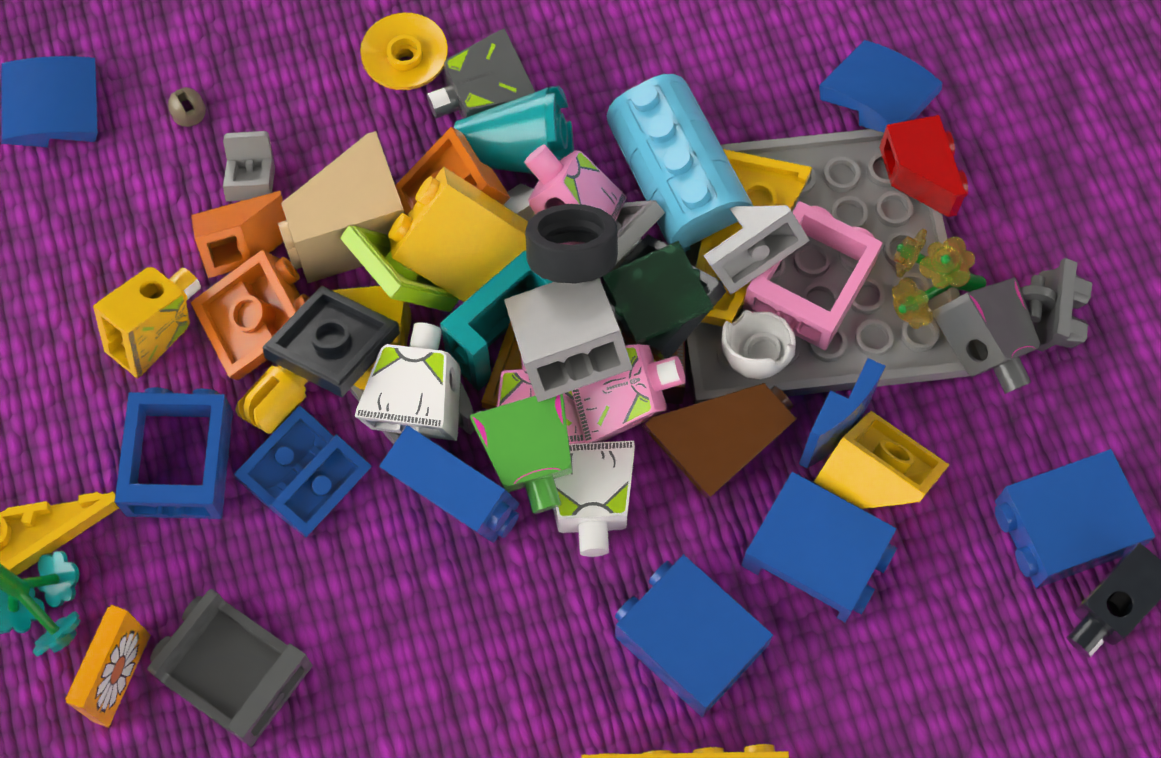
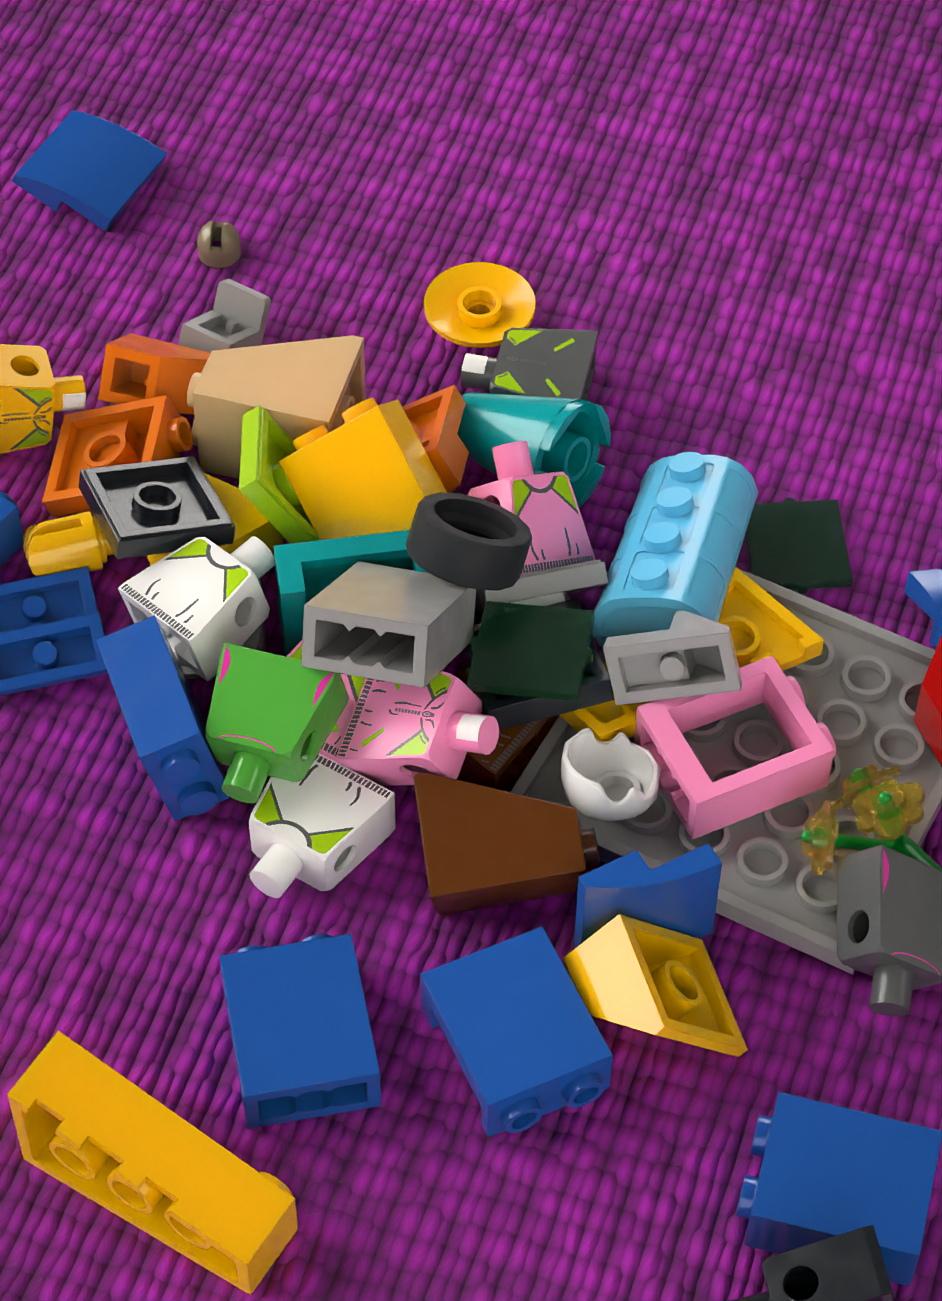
camera: 35 degrees right, 15 degrees down
none -> clear green piece [745,497,853,594]

